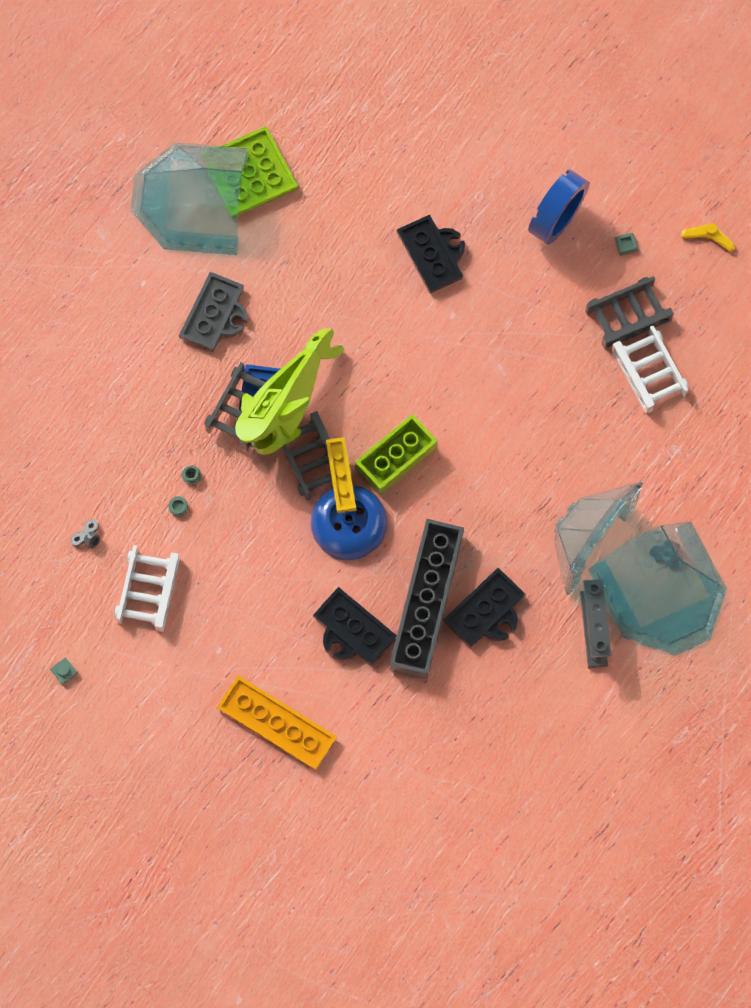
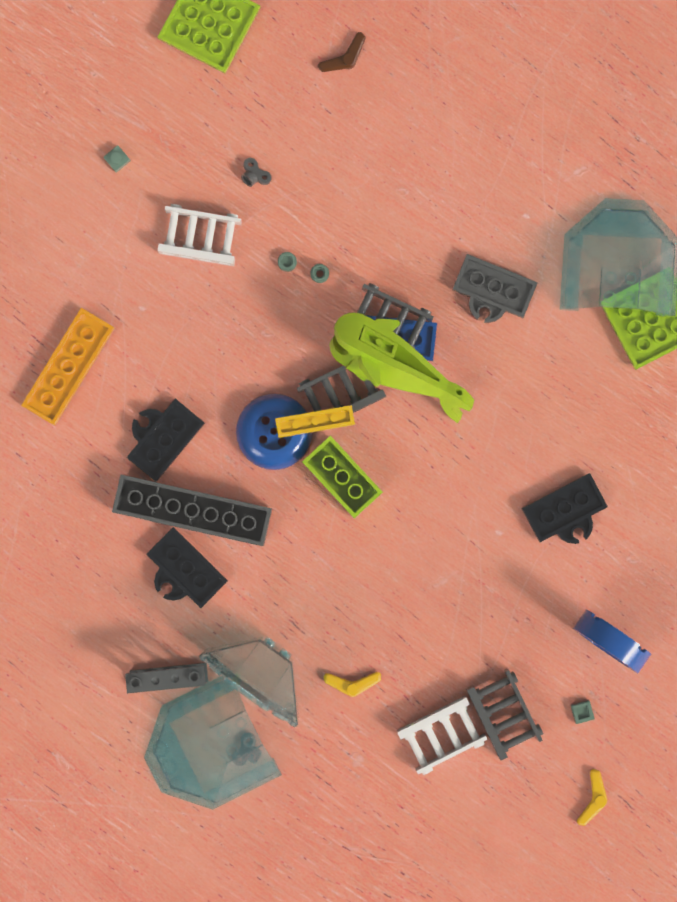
camera: 85 degrees right, 15 degrees up
none -> yellow piece [324,672,381,697]

